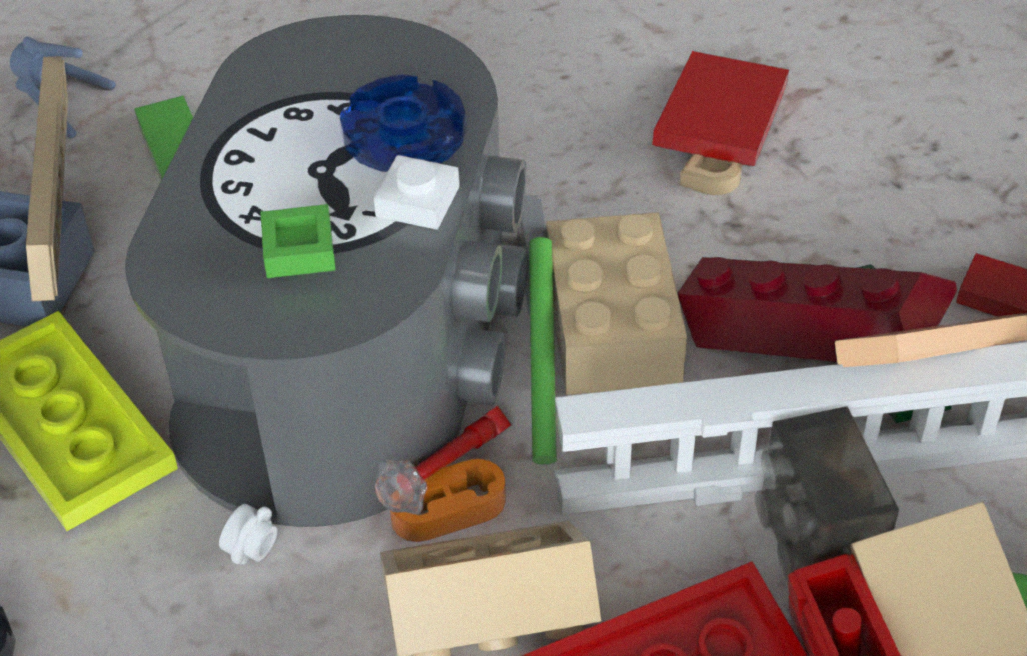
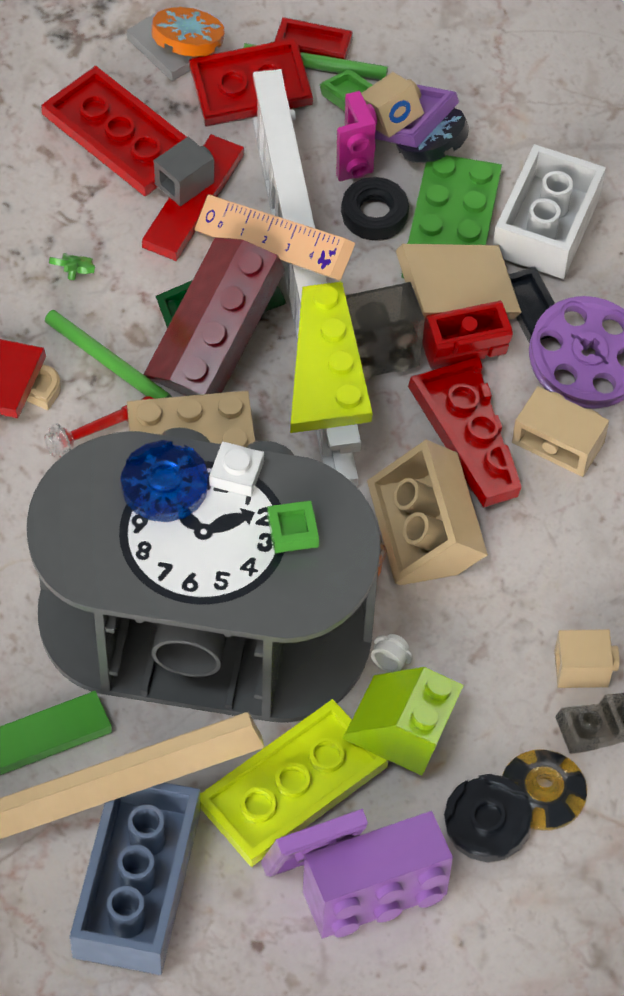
camera: 95 degrees left, 10 degrees up
none -> piece [44,396,154,458]
none -> bright green piece [45,310,172,399]
none -> bright green plant [49,253,95,280]
none -> neon yellow wing [290,281,373,433]
none -> lime slope [343,667,464,776]

